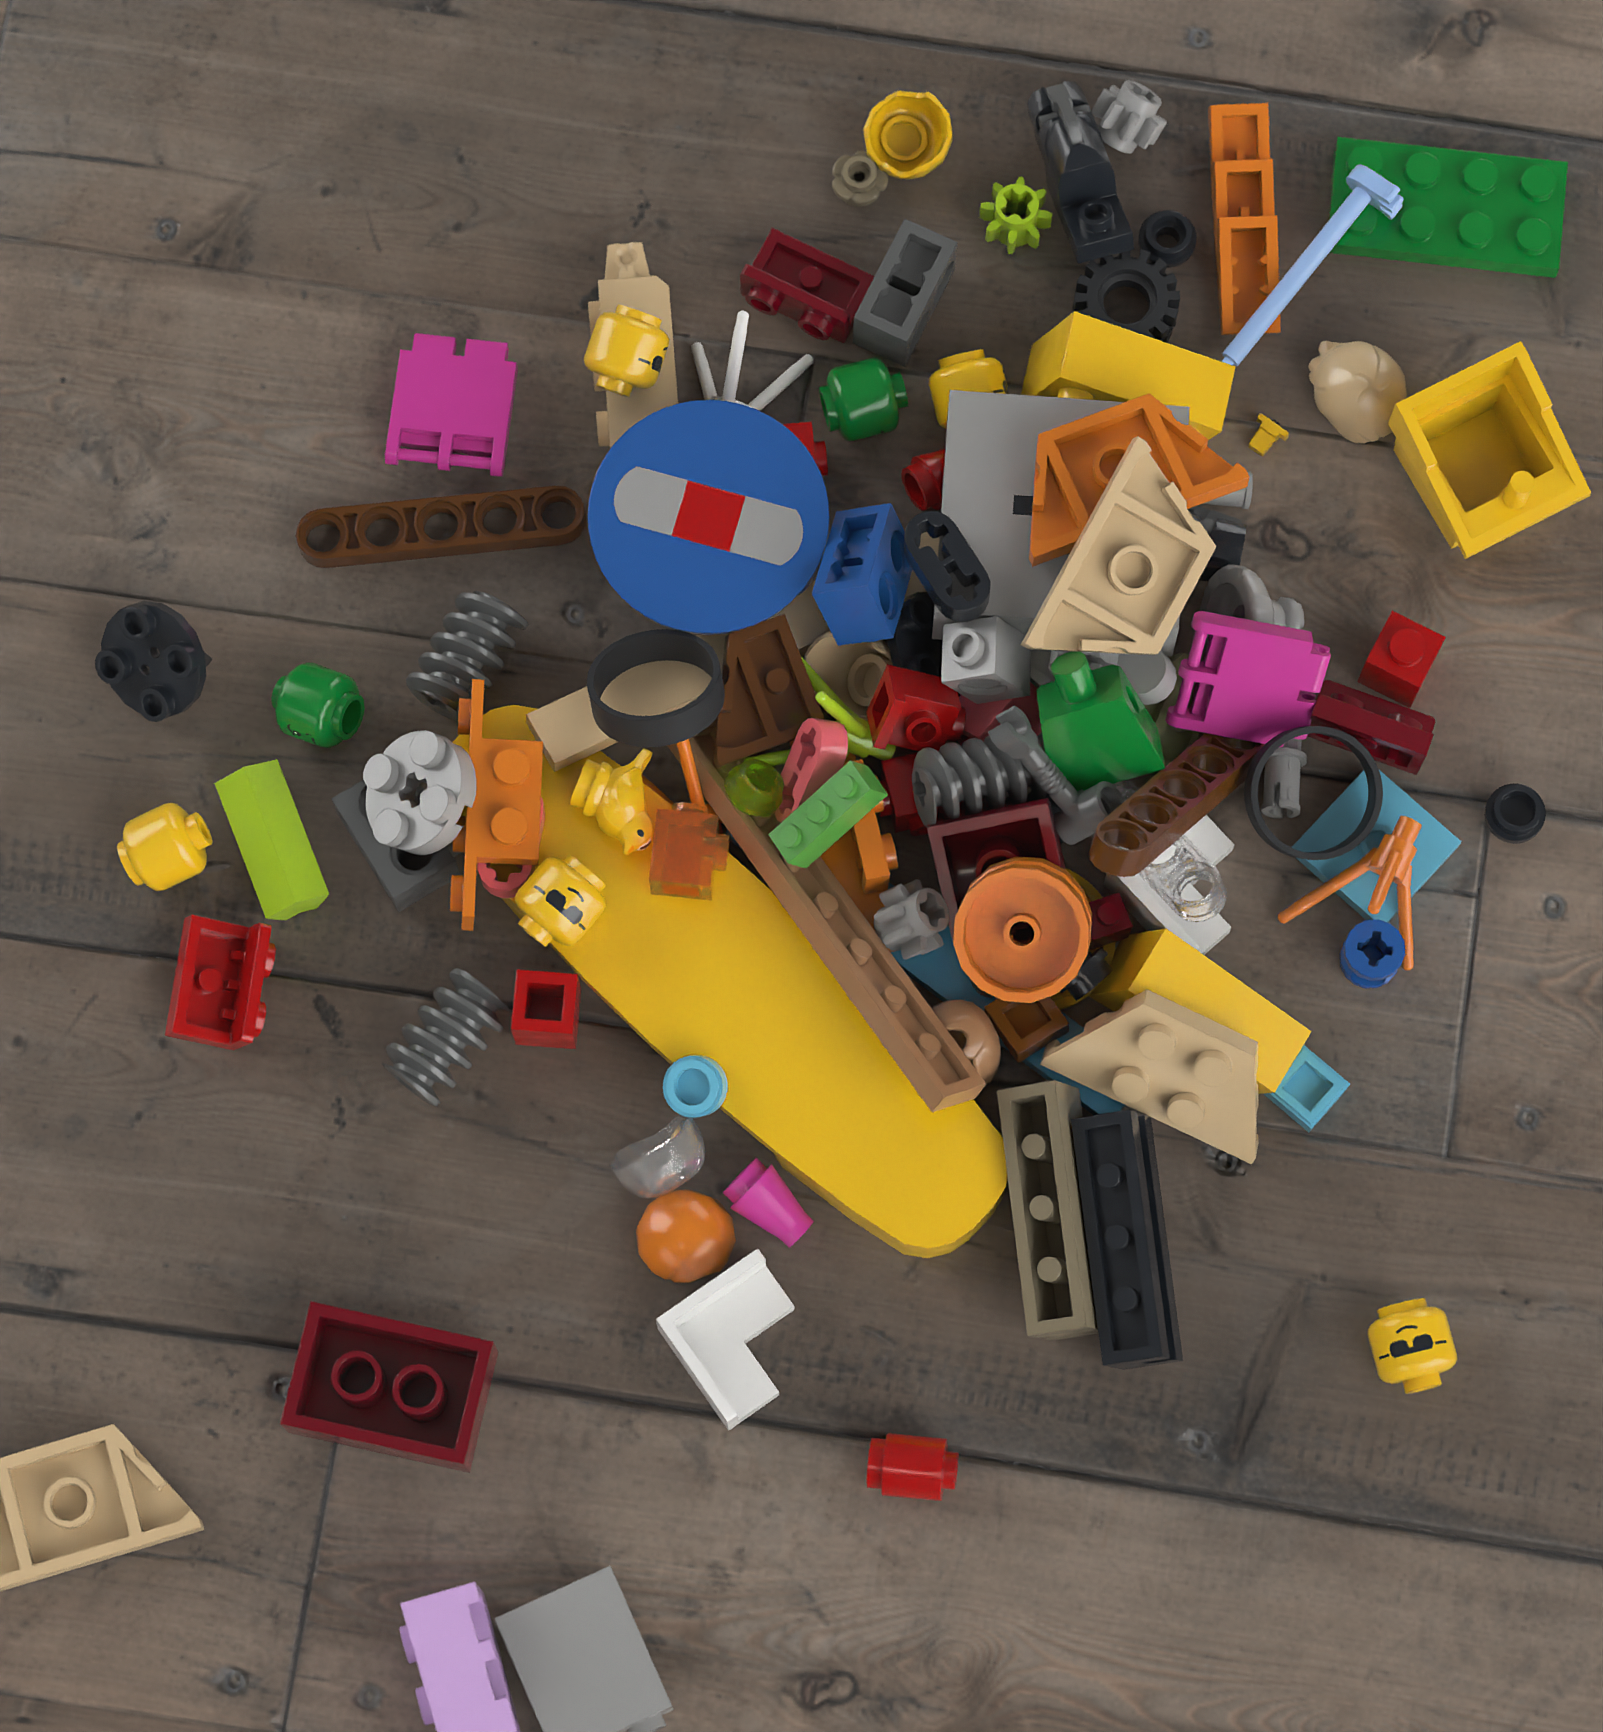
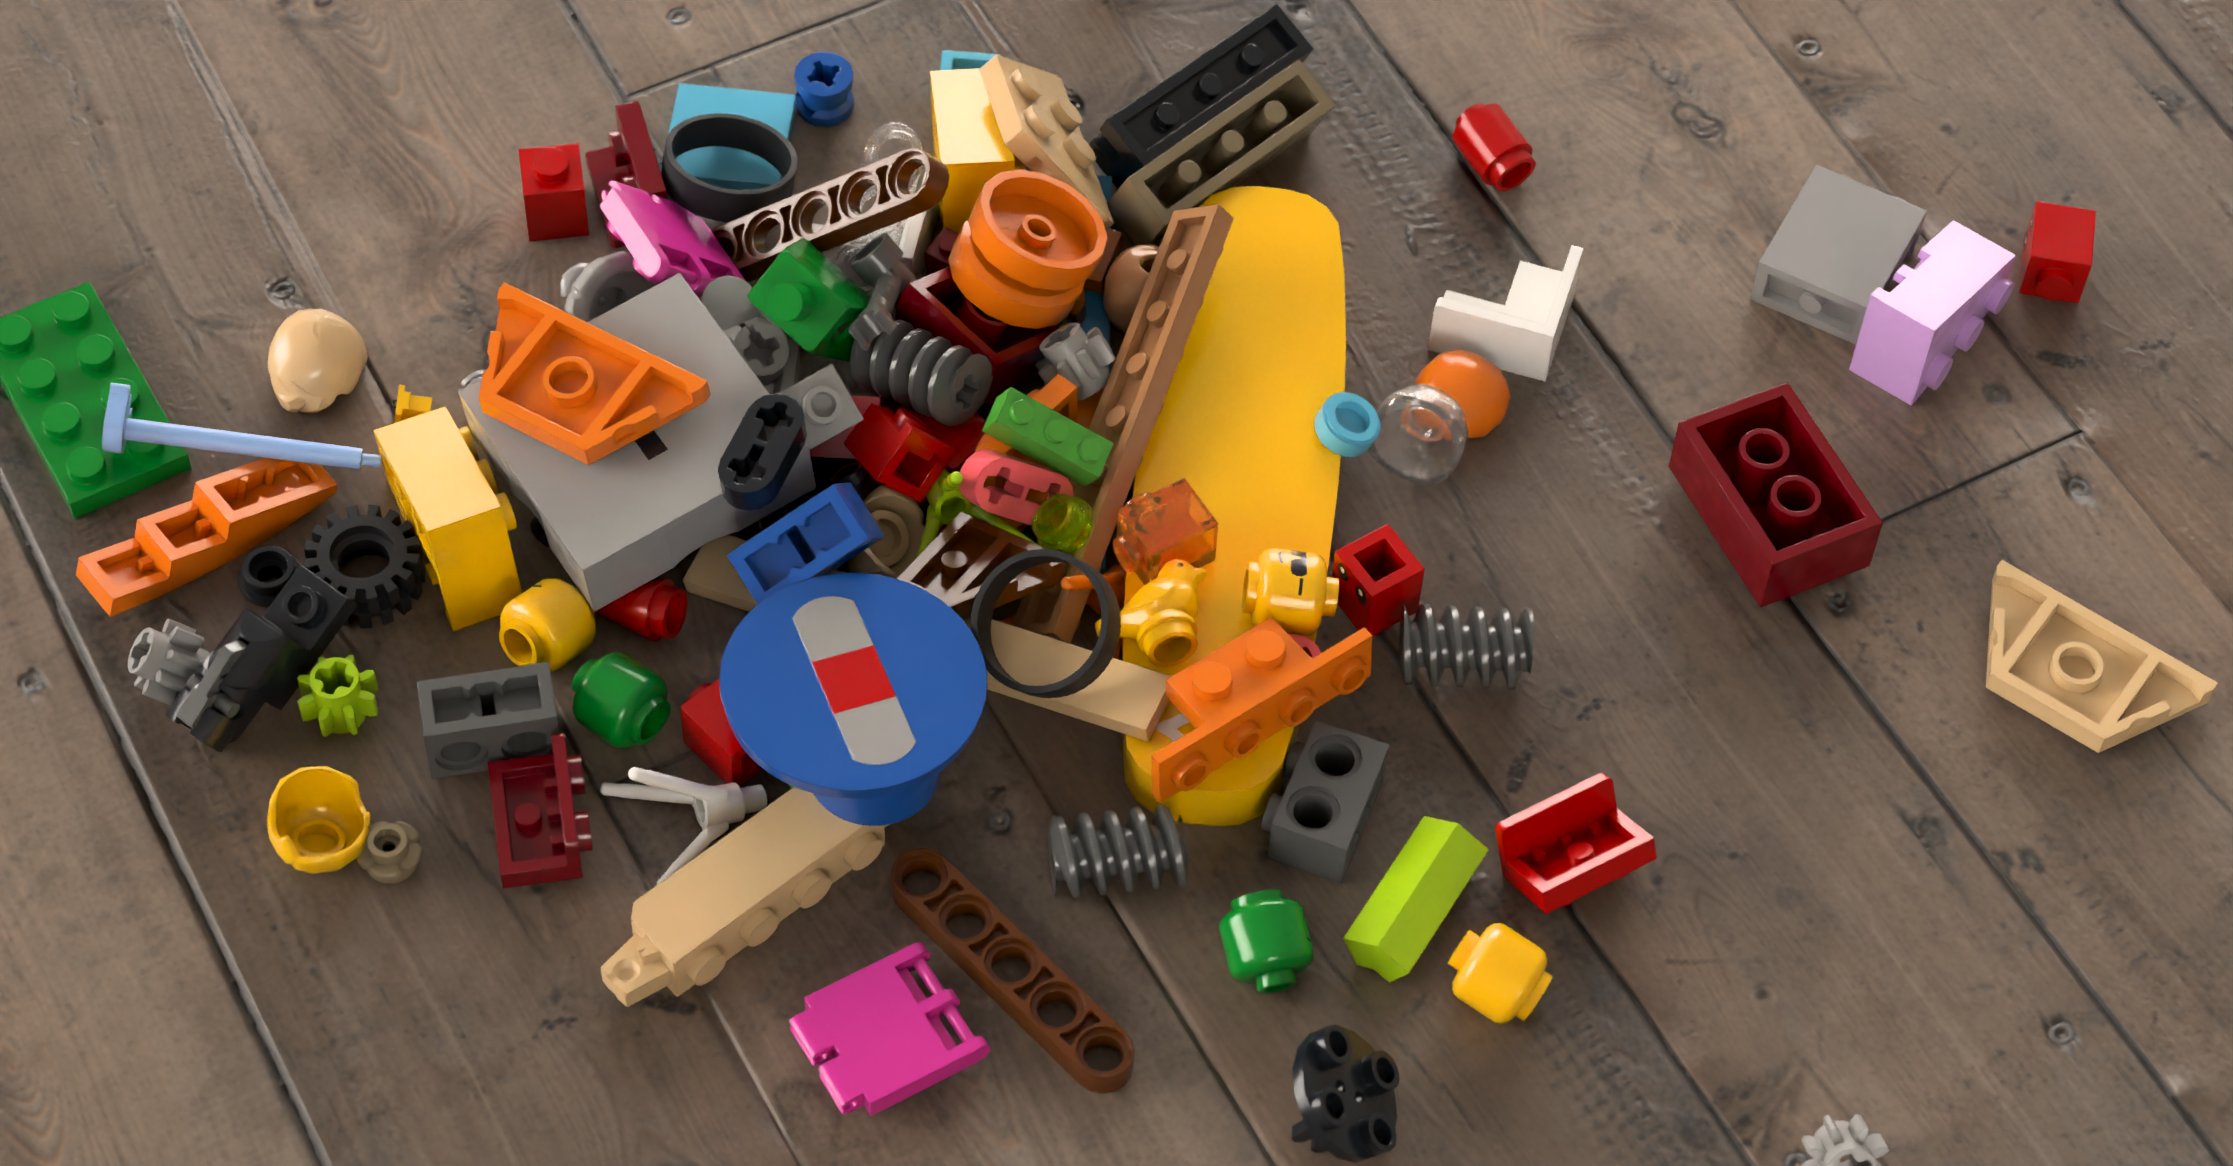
camera: 130 degrees left, 20 degrees down
light grey plate [363,730,477,855] -> none
yellow head [584,304,670,397] -> none
dark pink cone [723,1157,814,1248] -> none
tan wing [1021,436,1217,655] -> none
orange plant [1277,815,1422,970] -> none
yellow piece [1388,341,1591,559] -> none
black plate [1484,783,1546,844] -> none

